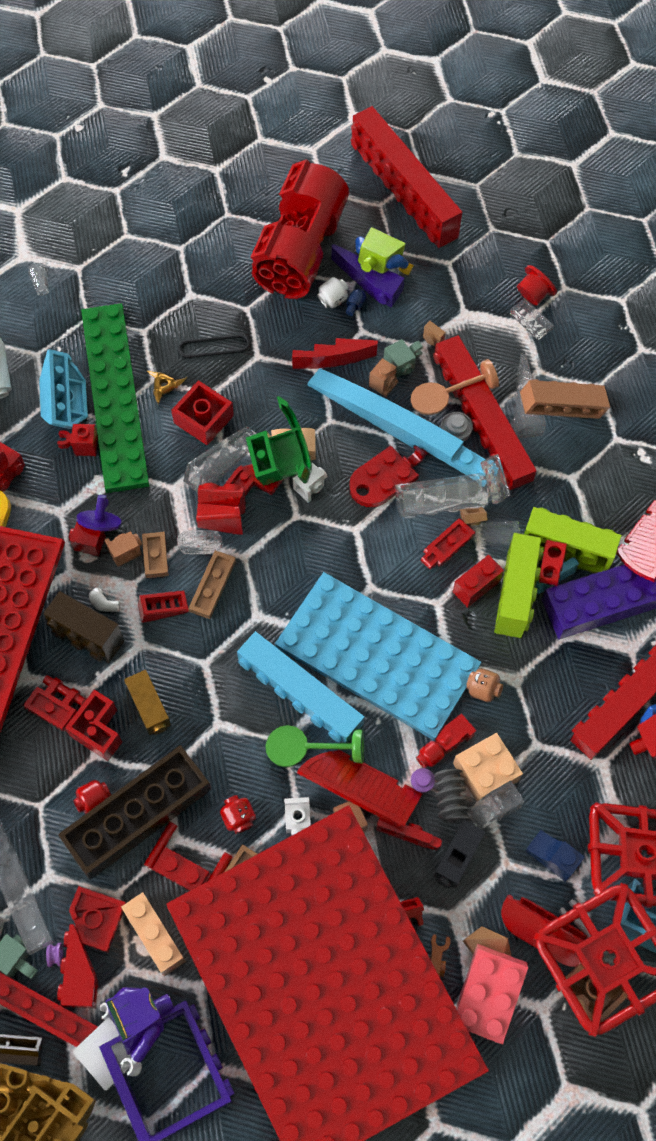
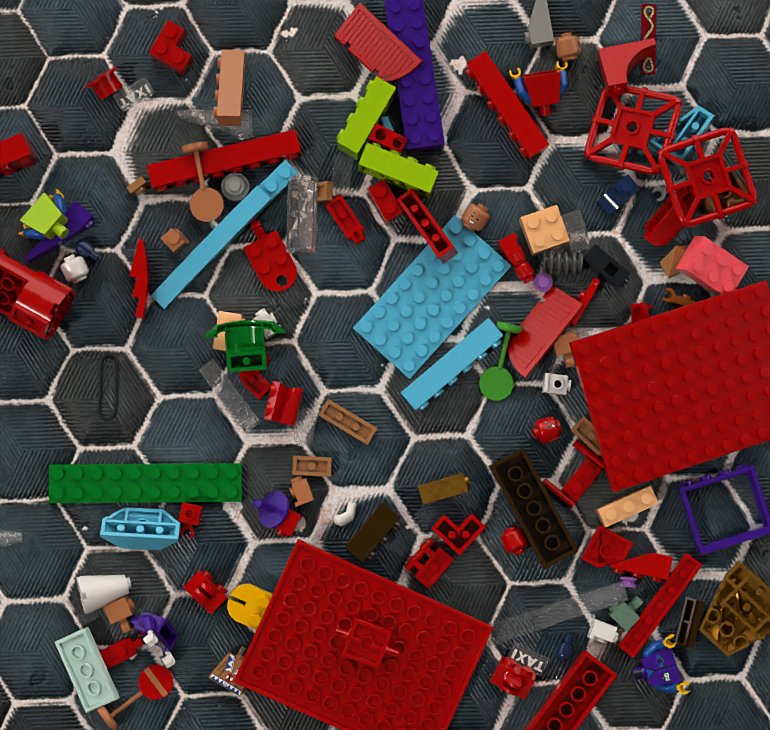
camera: 85 degrees left, 20 degrees up
white sticker [73,1018,131,1090] -> none
dark purple torso [100,987,174,1076] -> none
red slope [138,591,189,622] -> none
pearl gold piece [147,371,187,405] -> none
red brick [171,380,234,446] -> none
sand green brick [384,339,423,378] -> none
clear tile [480,455,510,504] -> none
none -> red brick [149,20,194,76]
none -> red brick [396,188,458,264]

